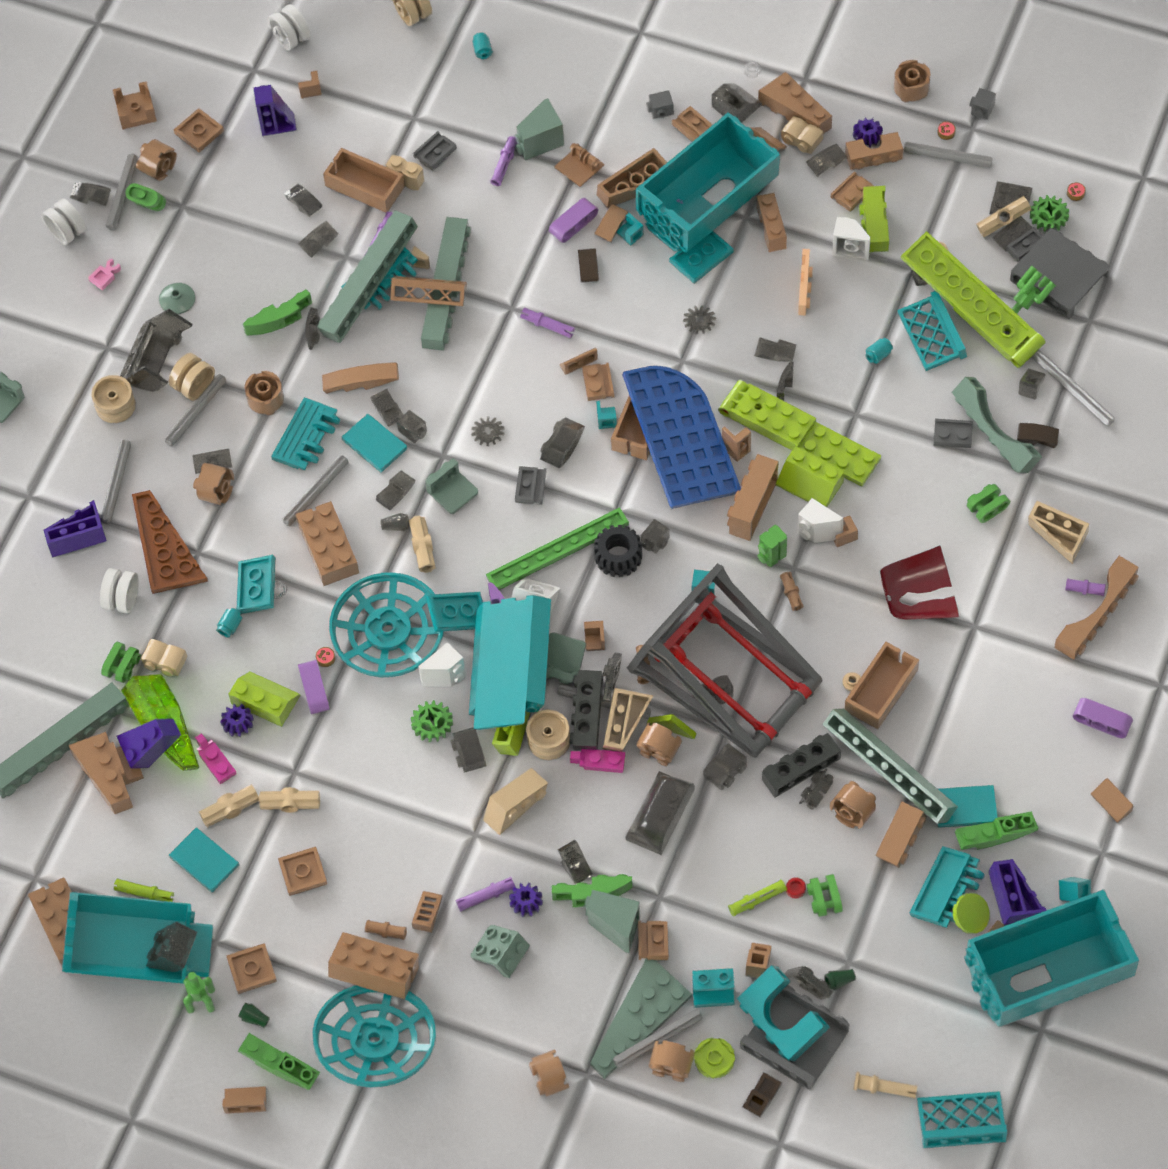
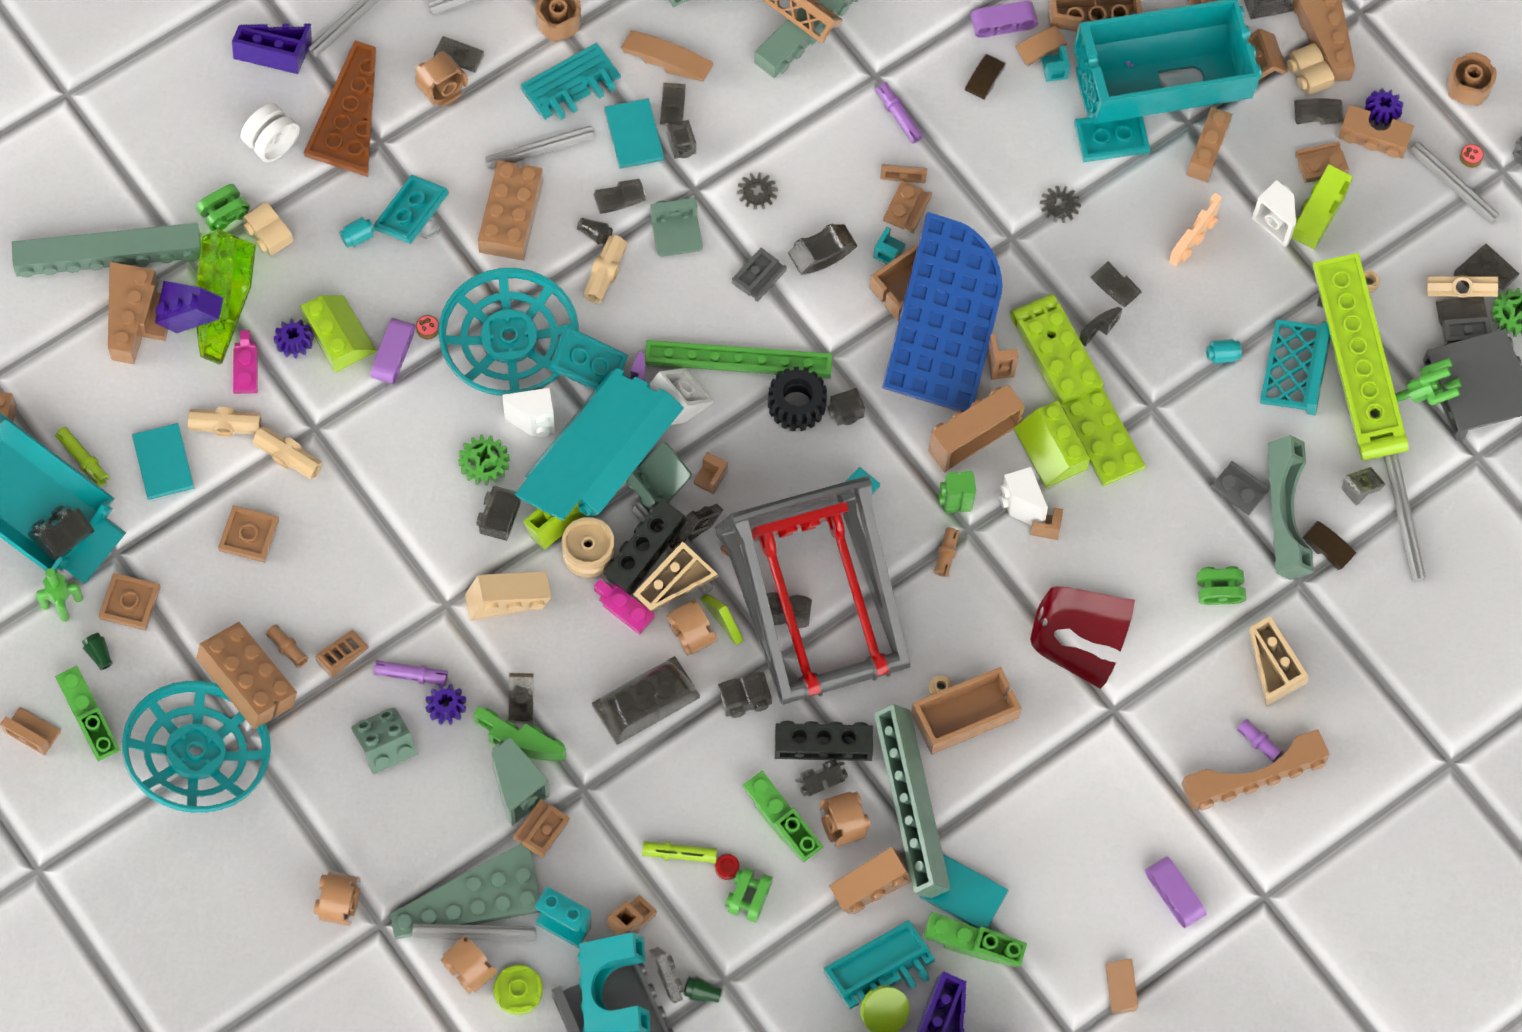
camera: 25 degrees right, 5 degrees up
none -> bright green slope [742,770,823,862]

